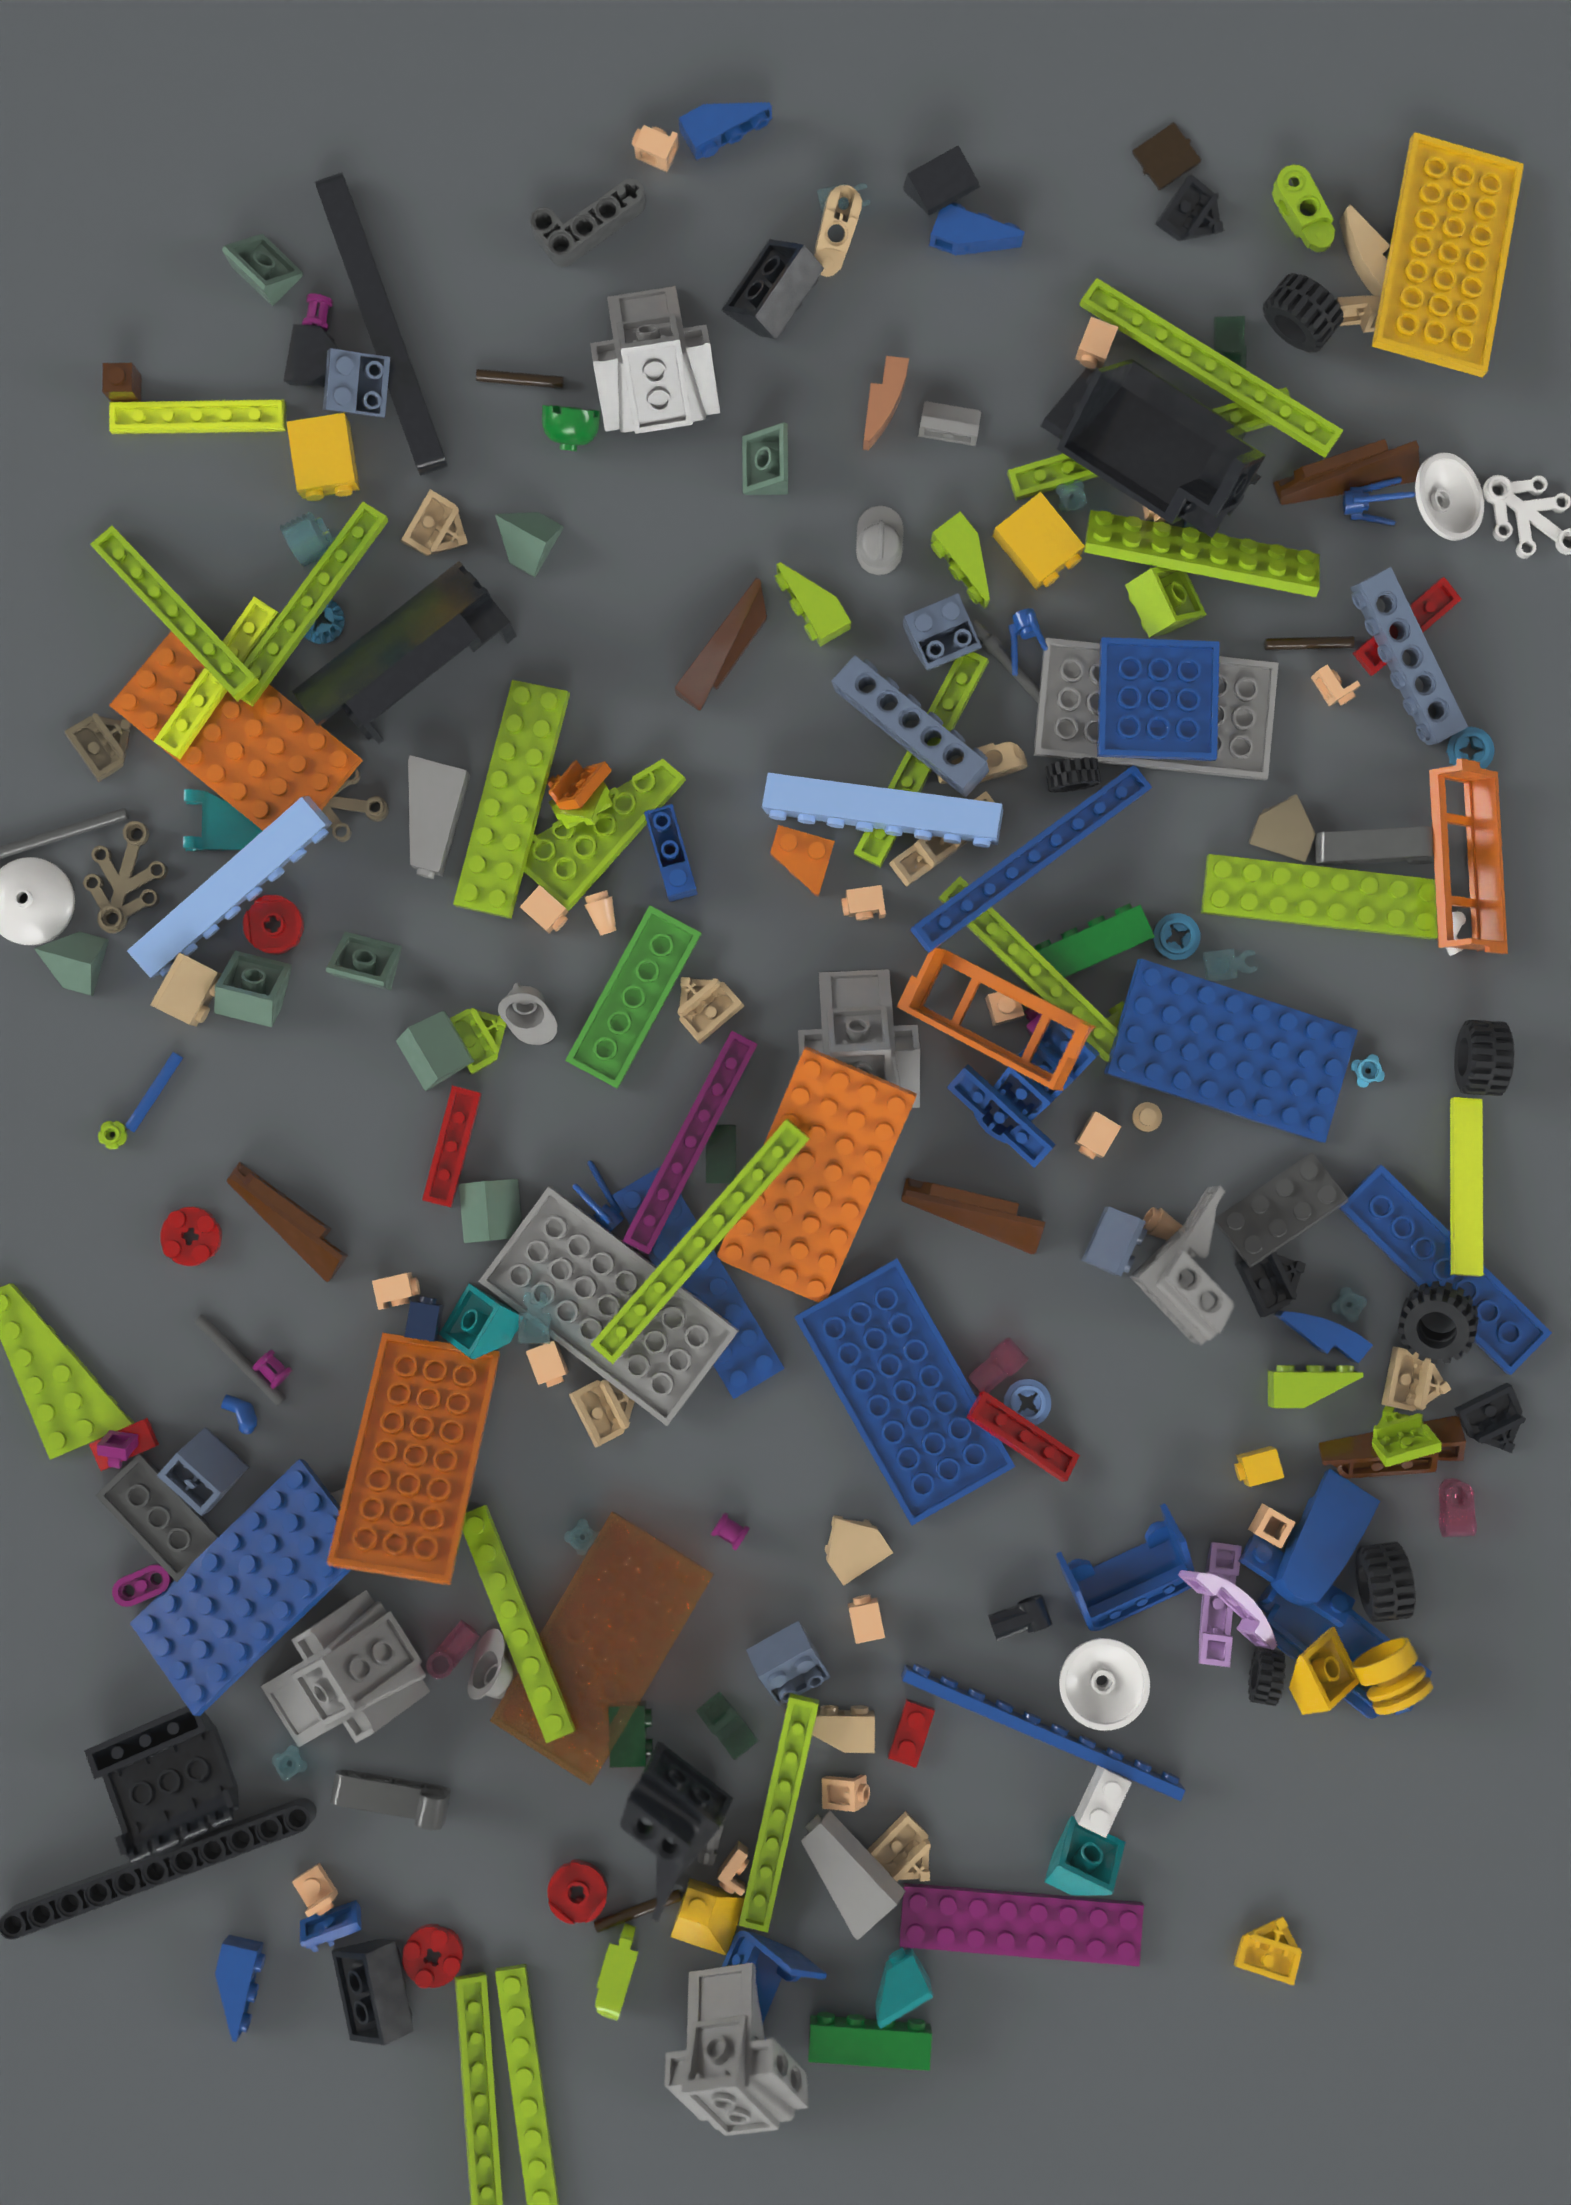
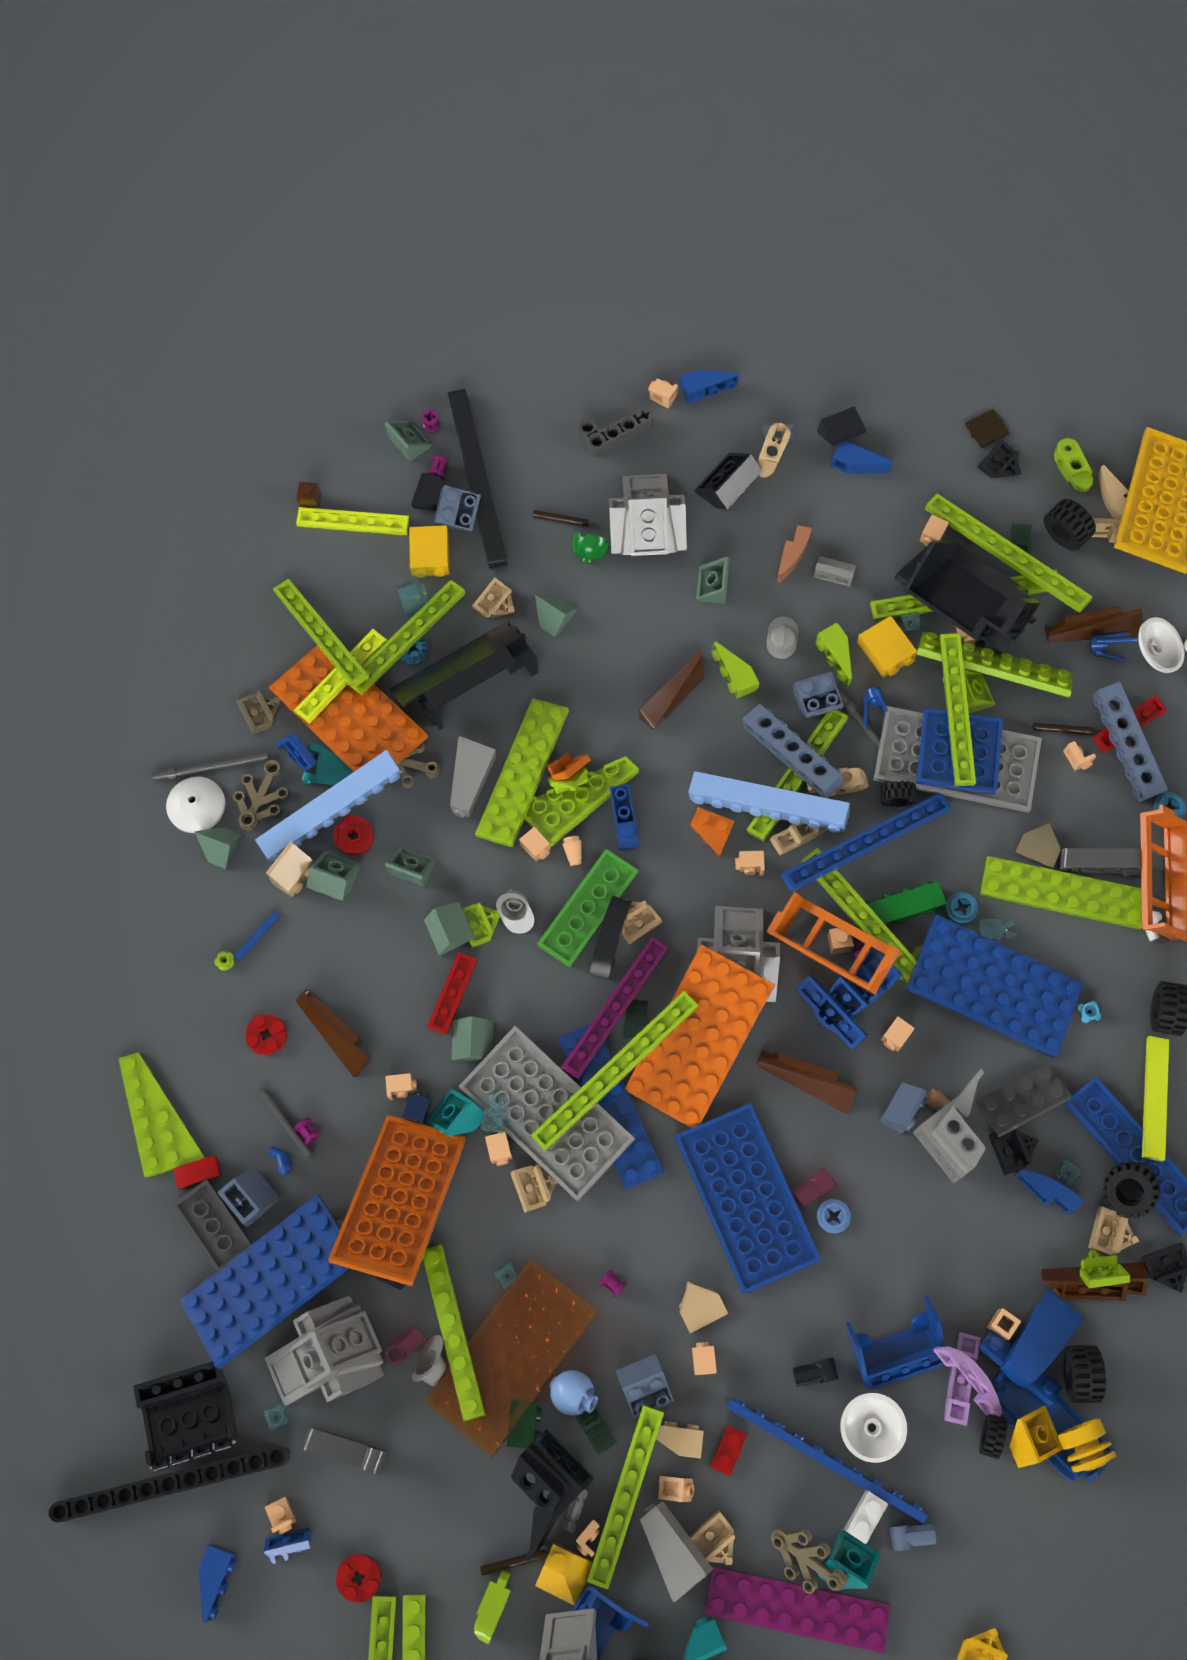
camera: 10 degrees right, 15 degrees down
magenta tile [97,1430,138,1469] -> none
magenta plate [112,1563,173,1607] -> none
black slope [331,1939,414,2045] -> none
red plate [547,1859,608,1924] -> none
blue plant [572,1160,624,1232] -> none
red plate [966,1391,1080,1482] -> none
tan plate [1132,1102,1162,1132] -> none
yellow brick [1234,1446,1285,1487] -> none
lime slope [1268,1365,1364,1408] -> none
clear pink piece [1439,1478,1477,1538] -> none
none -> blue wing [275,732,317,771]
none -> magenta bush [422,409,440,433]
none -> light blue brick [550,1370,598,1416]
none -> black slope [590,896,632,979]
none -> dark tan plant [771,1528,848,1594]
none -> sand blue piece [889,1523,936,1551]
none -> lime plate [939,633,976,786]

